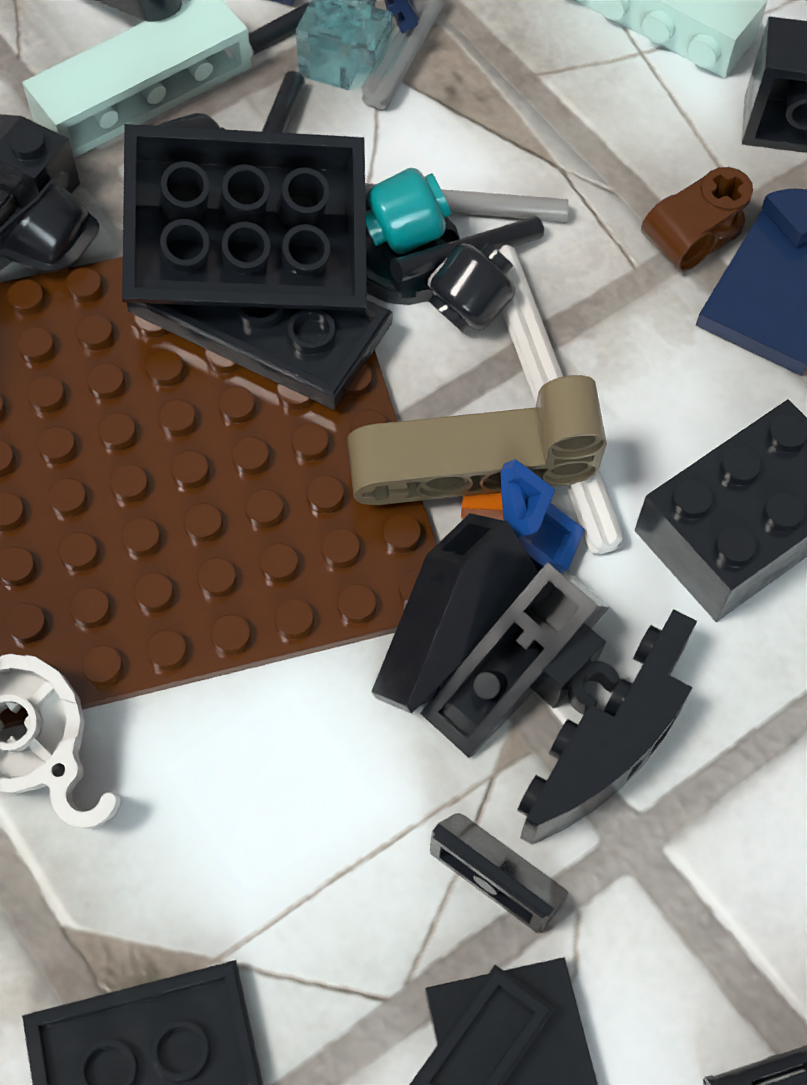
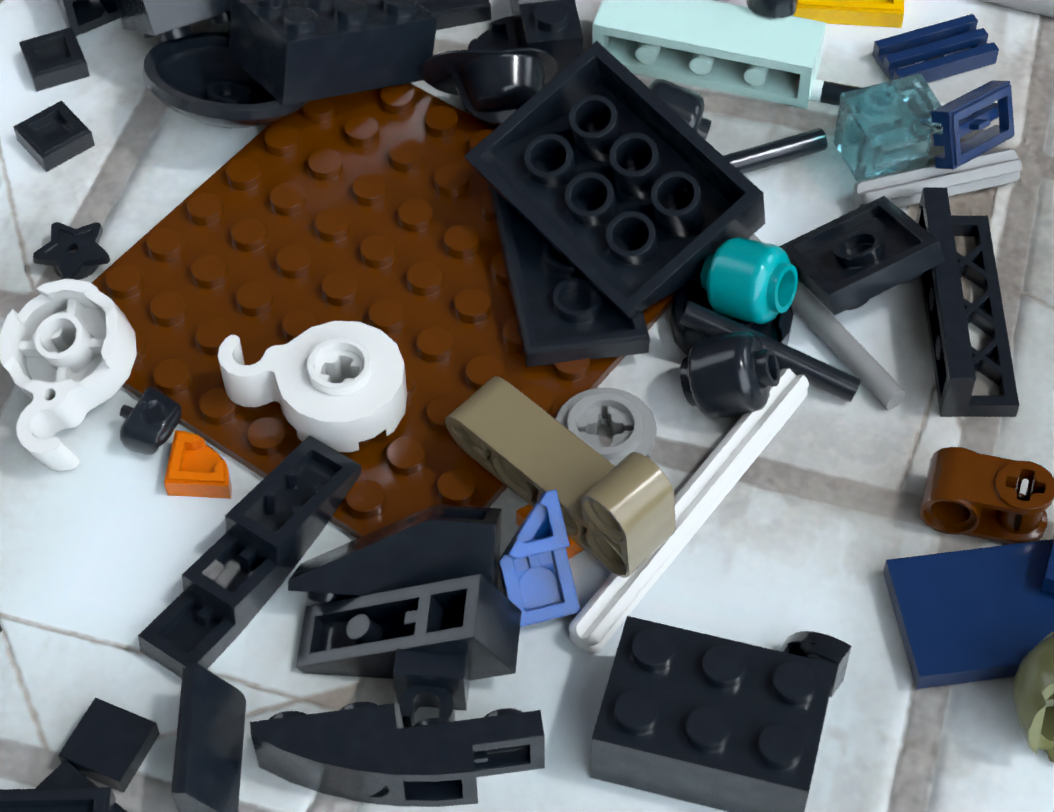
camera: 55 degrees right, 10 degrees down
none -> black tile [58,697,160,793]
none -> black piece [120,386,182,455]
none -> black slope [138,435,361,678]
none -> orange tile [164,430,232,499]
none -> white piece [218,321,407,452]
none -> light grey gear [556,388,657,466]
none -> black plate [779,196,945,315]
none -> black tile [779,631,851,697]
none -> black fence [916,187,1019,417]

